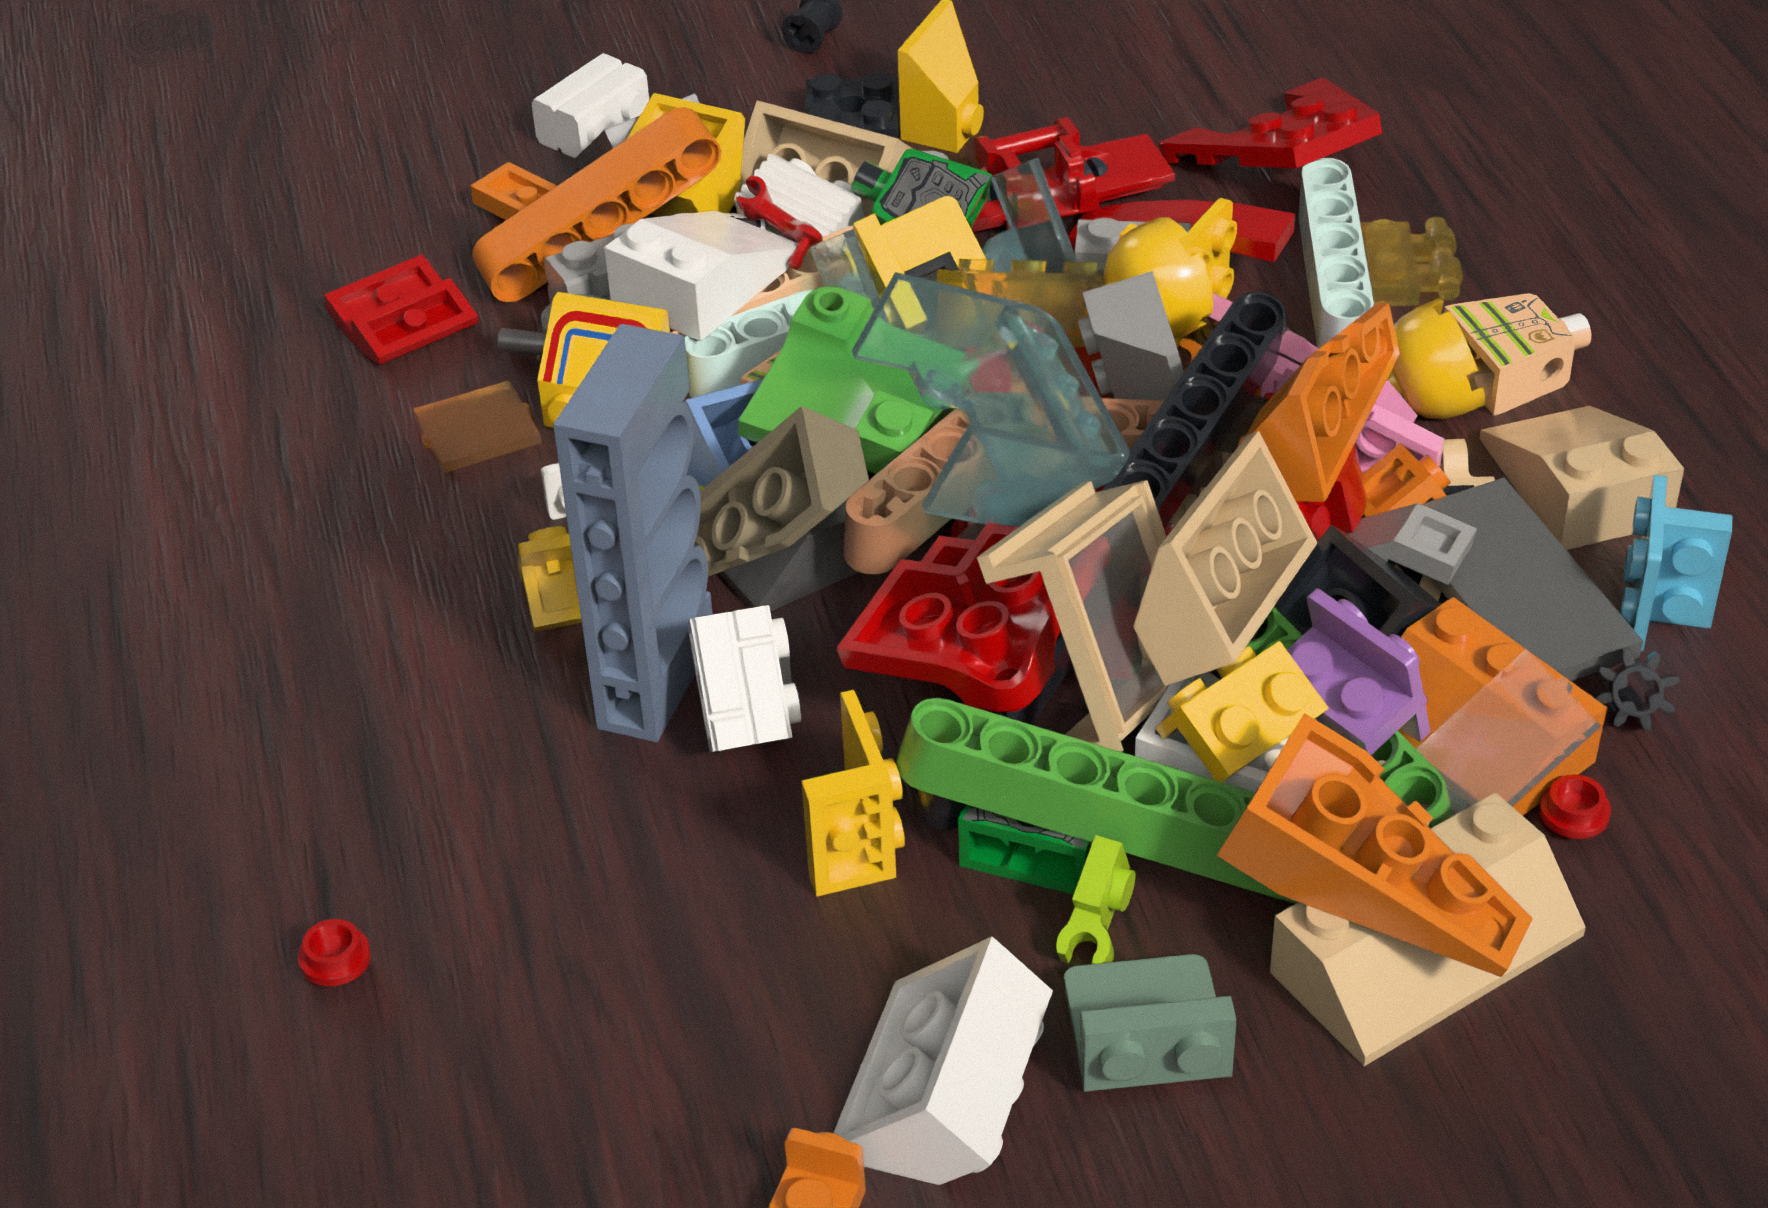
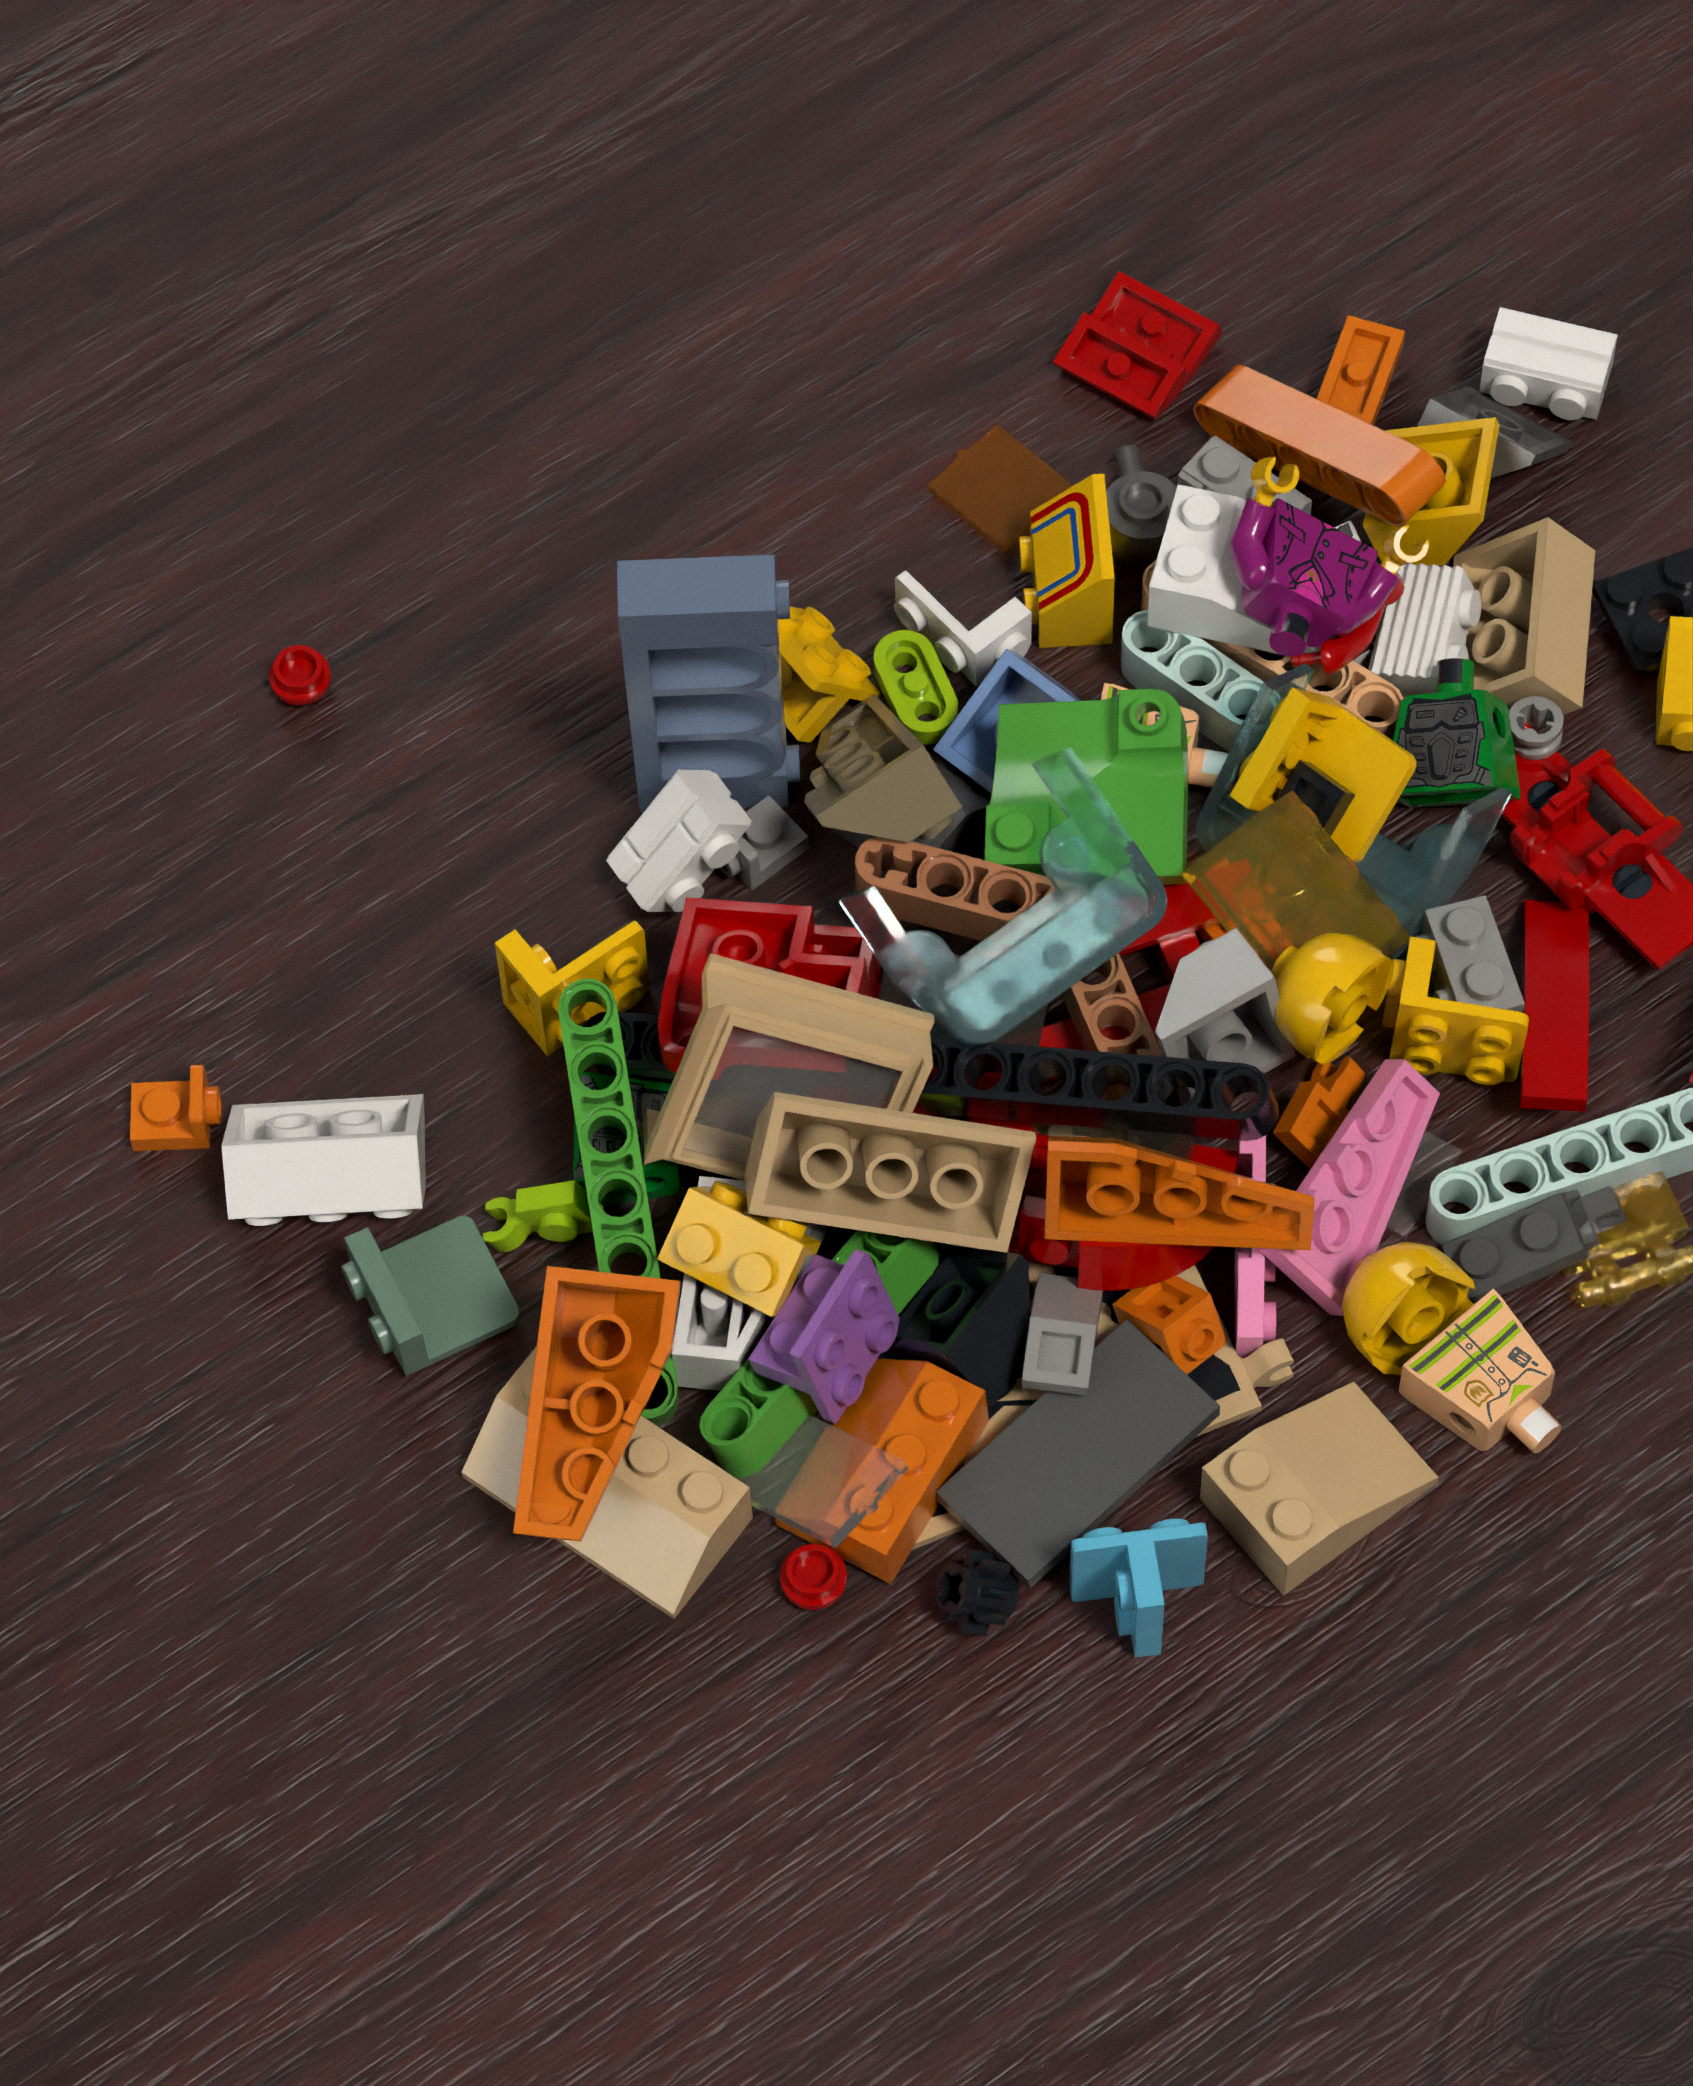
camera: 70 degrees right, 20 degrees up
none -> magenta torso [1229,457,1429,656]
none -> dark grey hinge [1442,1186,1628,1304]

